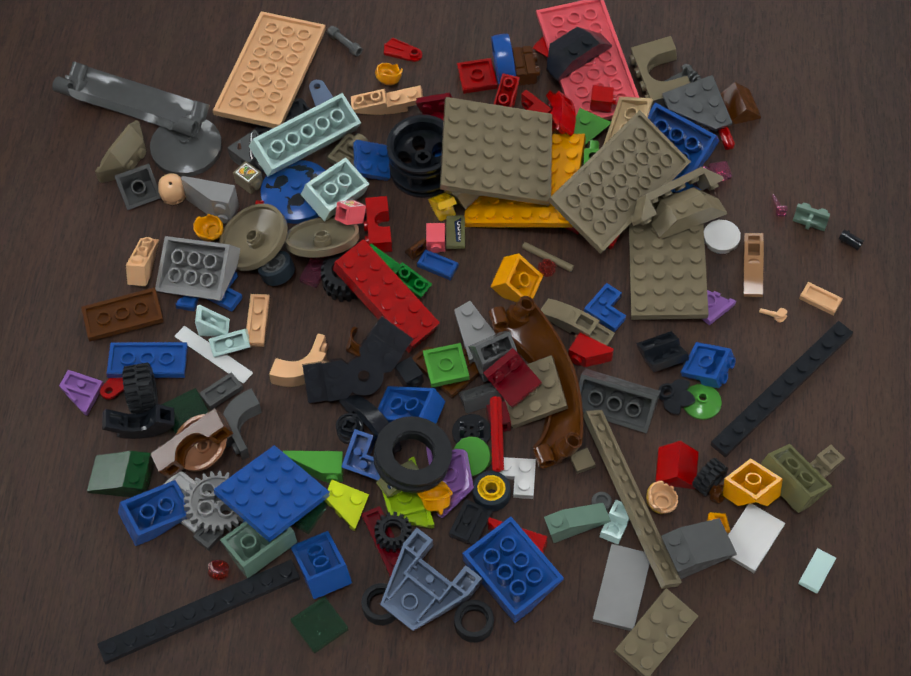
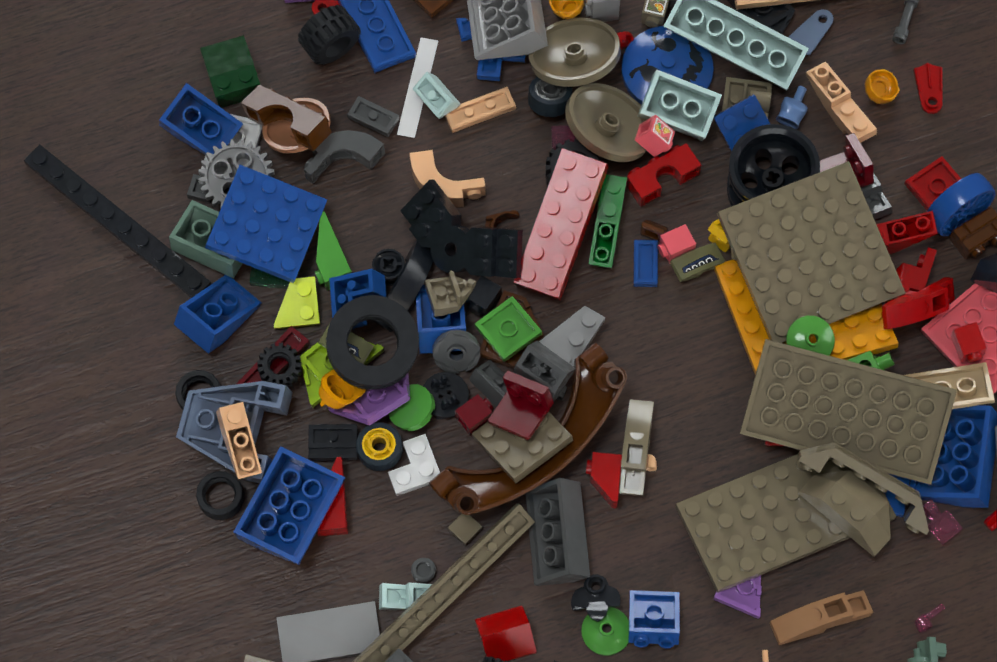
camera: 65 degrees right, 10 degrees up
black arch [102,404,174,439] -> none
clear green tile [161,388,209,434] -> none
light aqua slope [195,305,230,336] -> none
clear red tile [208,560,229,580] -> none
clear green tile [290,596,349,654] -> none
red axle [490,396,504,472] -> none
light orange slope [491,253,543,302] -> none
dark tan bar [522,242,574,272] -> none
clear red plate [538,259,556,277] -> none
sand green slope [544,503,611,543] -> none
bright green wing [573,108,611,145] -> none
blue plate [584,283,626,332] -> none
black slope [636,331,689,372] -> none
light nougat hair [646,481,678,514] -> none
white tile [704,220,740,254] -> none
none -> light nougat slope [216,402,262,479]
none -> dark tan slope [425,271,476,317]
none -> dark grey tile [433,330,480,374]
none -> medium blue piece [776,86,808,129]
none -> bright green dish [786,316,835,355]

